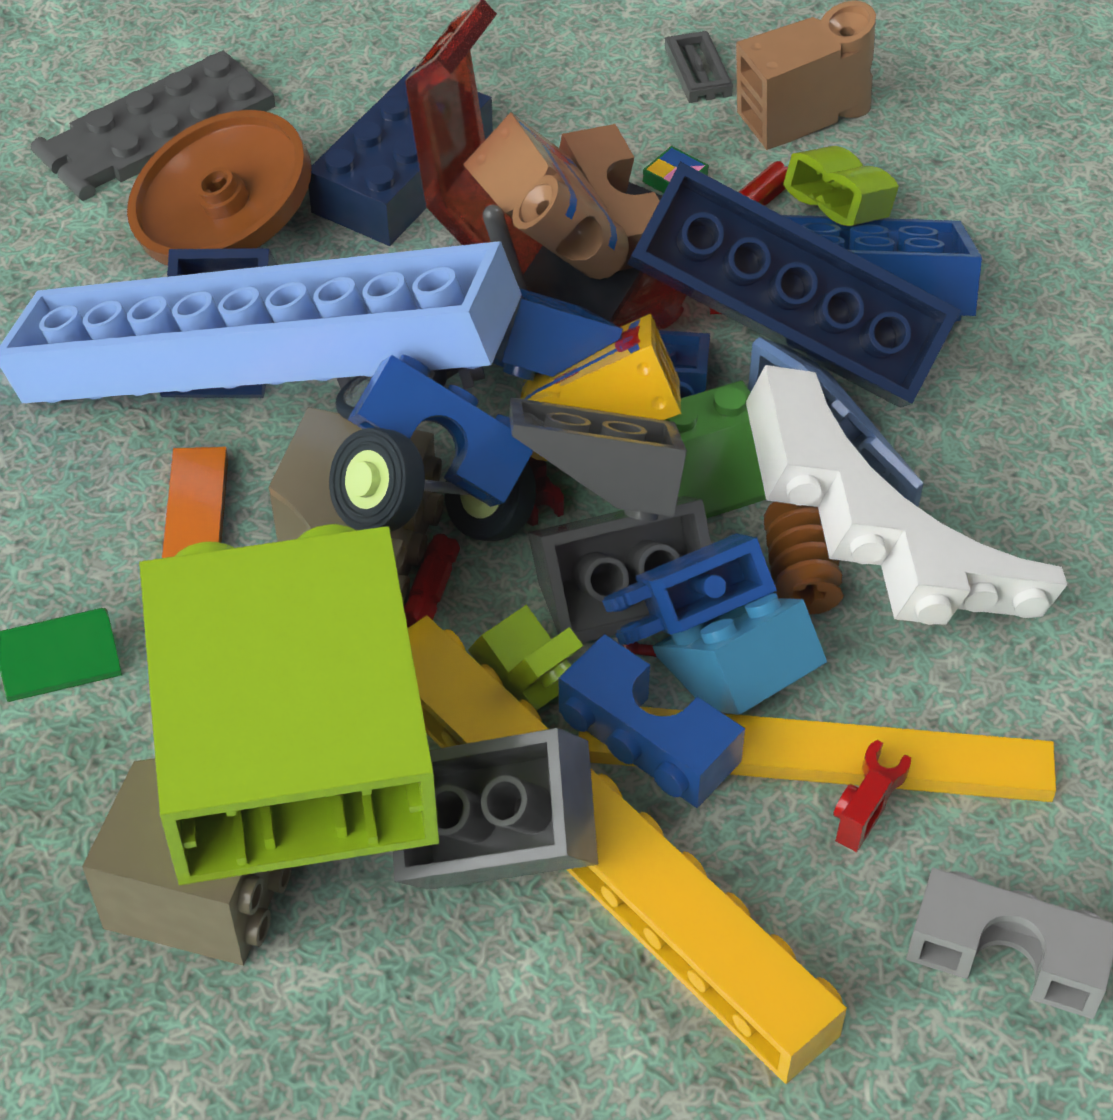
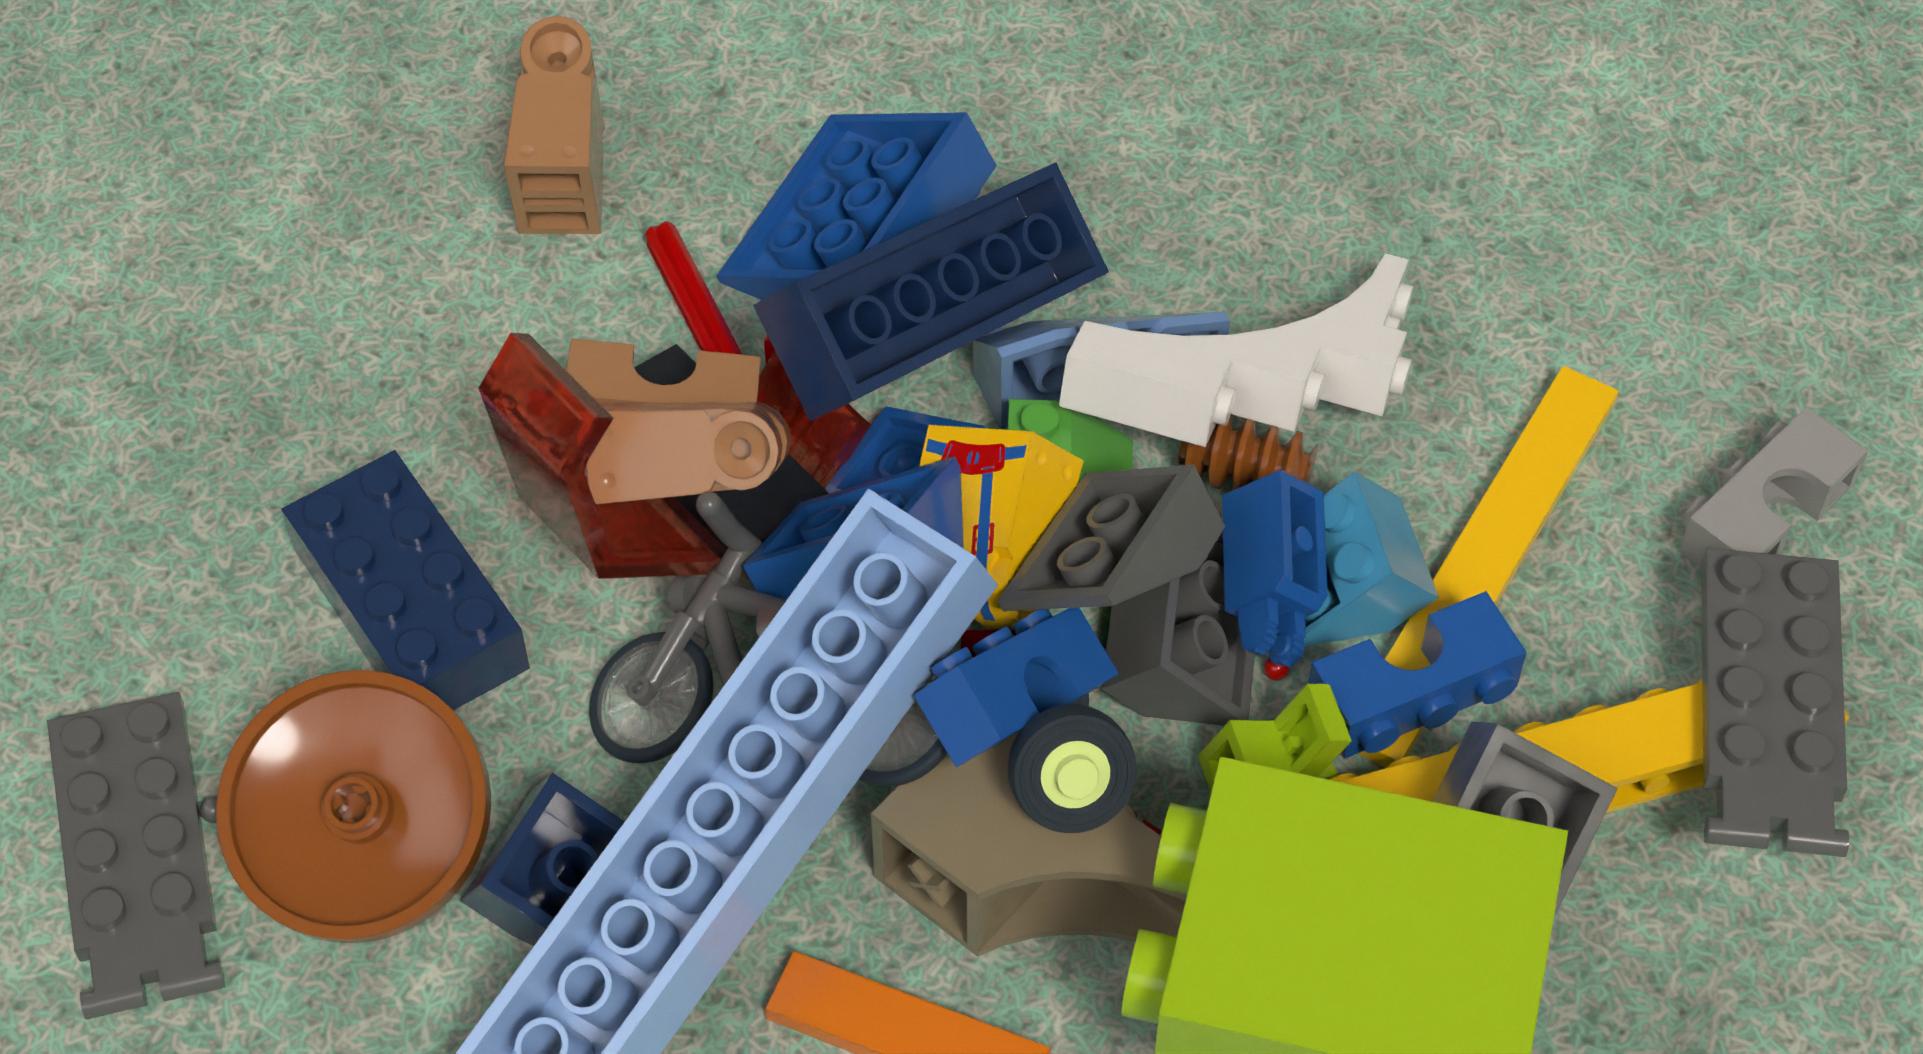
camera: 65 degrees left, 5 degrees up
tile [642,146,709,193] -> none
dark grey tile [665,31,733,103] -> none
lime brick [783,146,899,226] -> none
red plate [833,740,911,853] -> none
none -> dark grey hinge [1701,548,1849,857]

